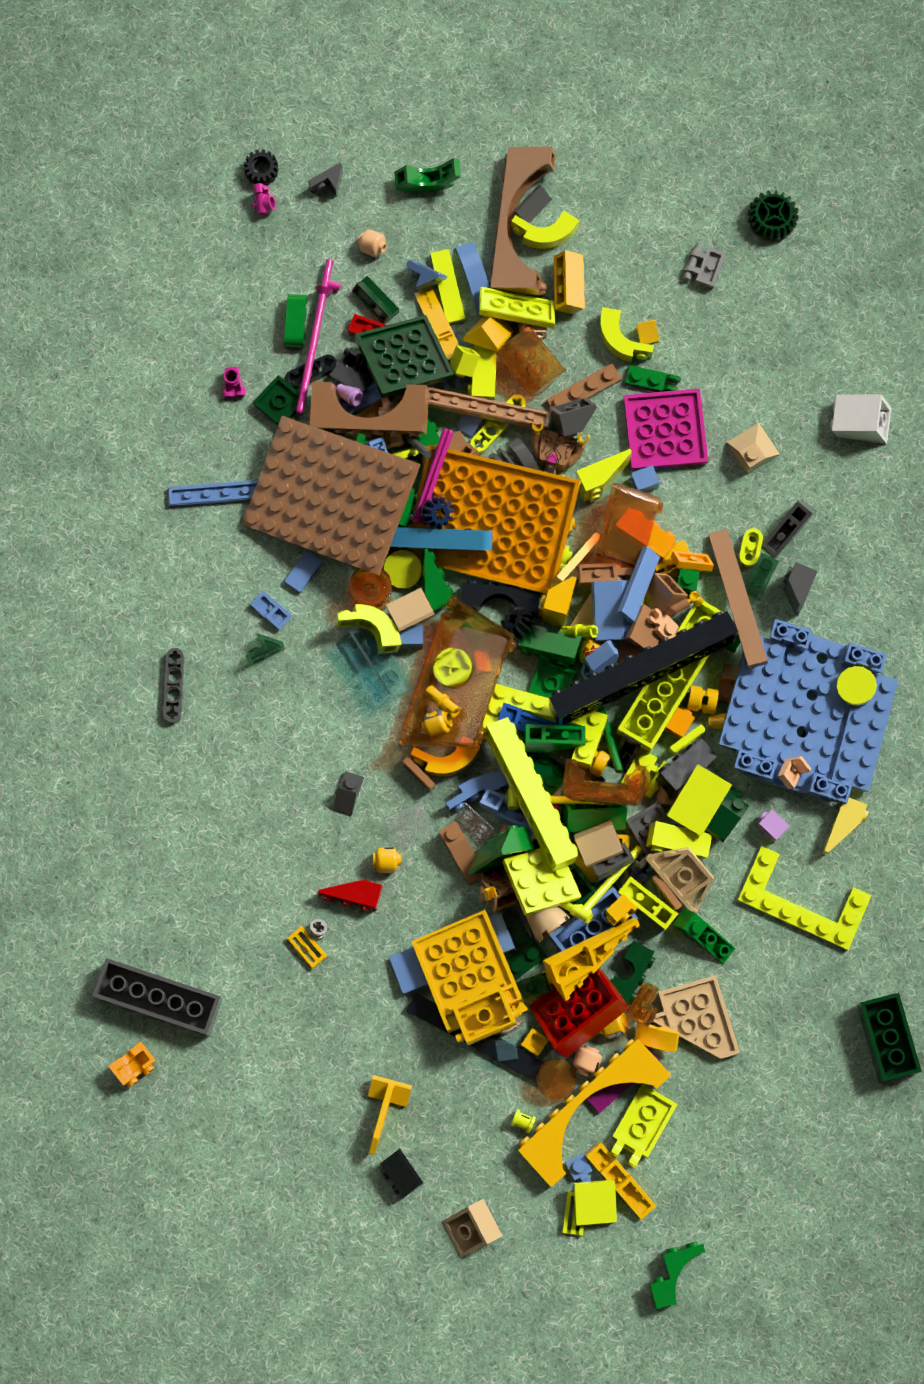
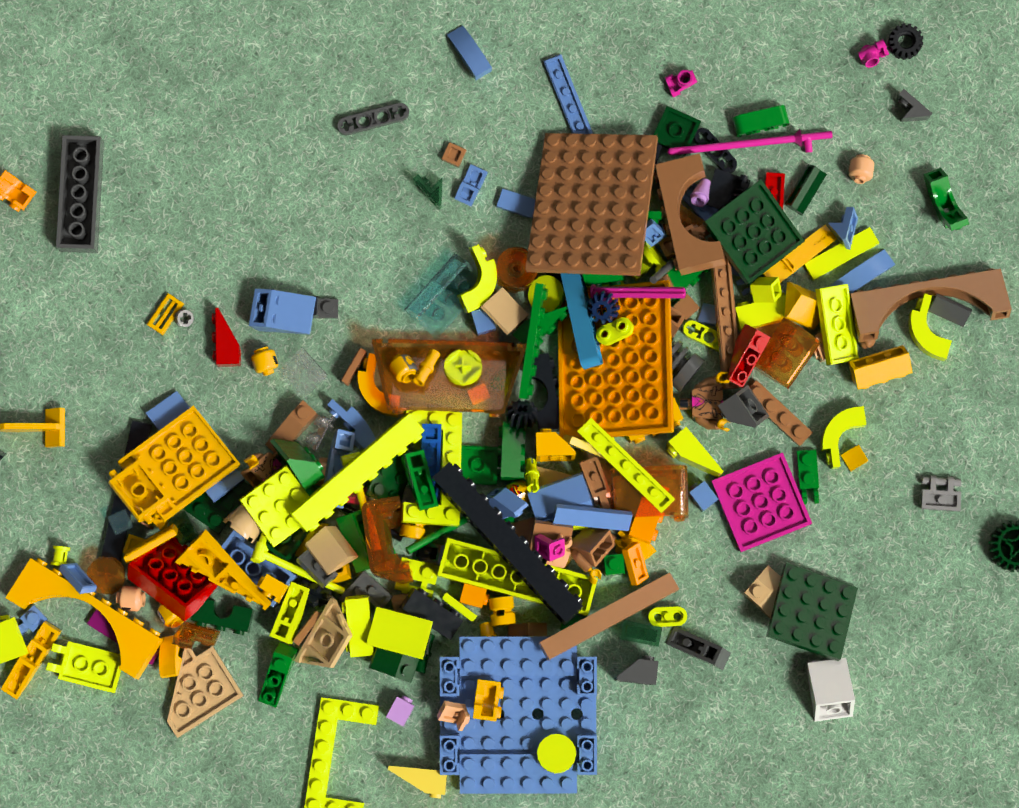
camera: 75 degrees right, 5 degrees up
none -> medium blue tile [59,563,97,594]
none -> yellow tile [123,524,178,563]
none -> medium blue slope [249,289,316,335]
none -> medium nougat tile [442,142,467,168]
none -> medium blue slope [447,25,492,80]
none -> yellow cylinder [473,679,504,721]
none -> green plate [519,283,548,399]
none -> dark pink bracket [535,534,565,562]
none -> neon yellow plate [577,418,675,513]
none -> neon yellow plate [596,317,634,346]
none -> red slope [727,324,771,388]
none -> dark green plate [766,563,858,661]

